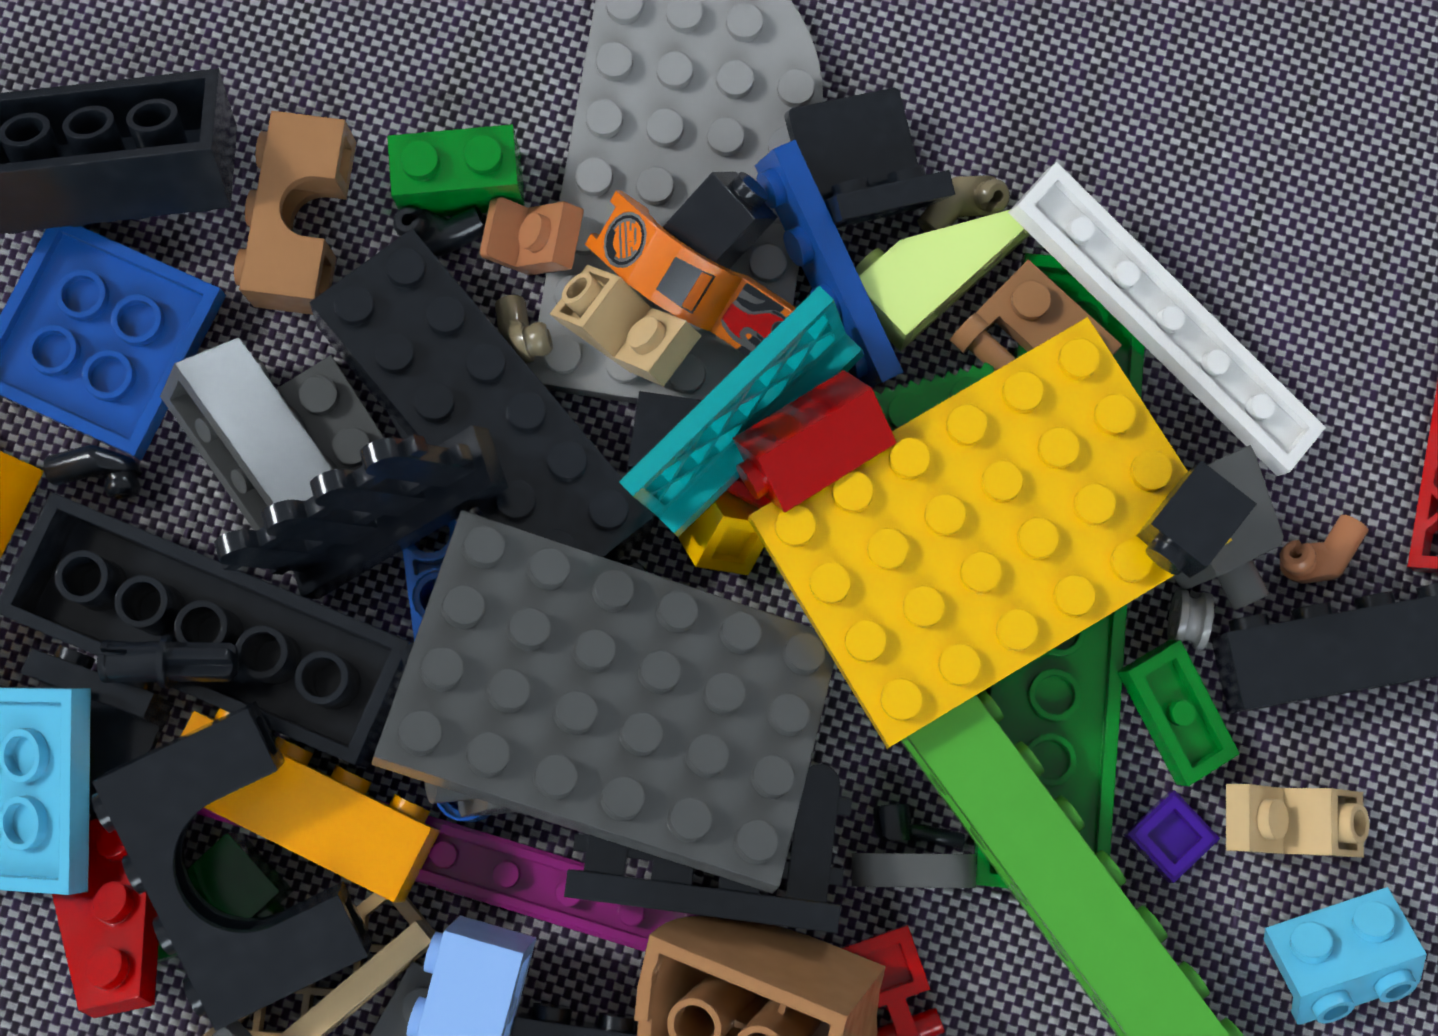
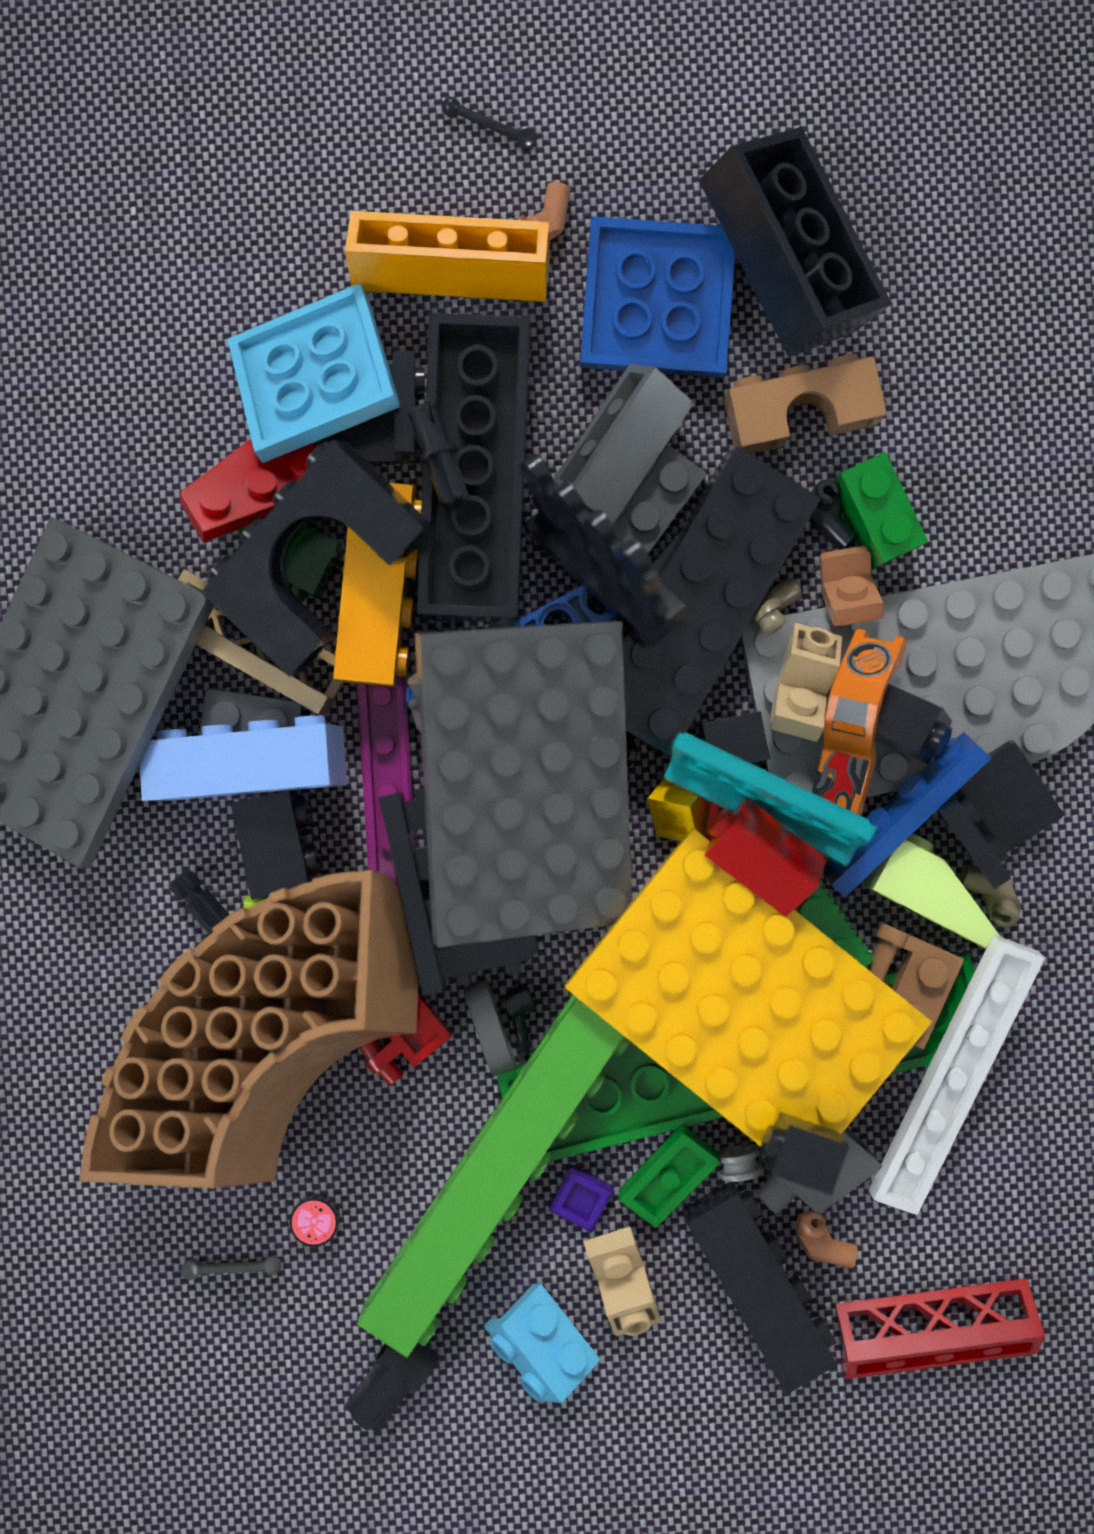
camera: 70 degrees right, 10 degrees up
black arm [43,445,142,499] -> none

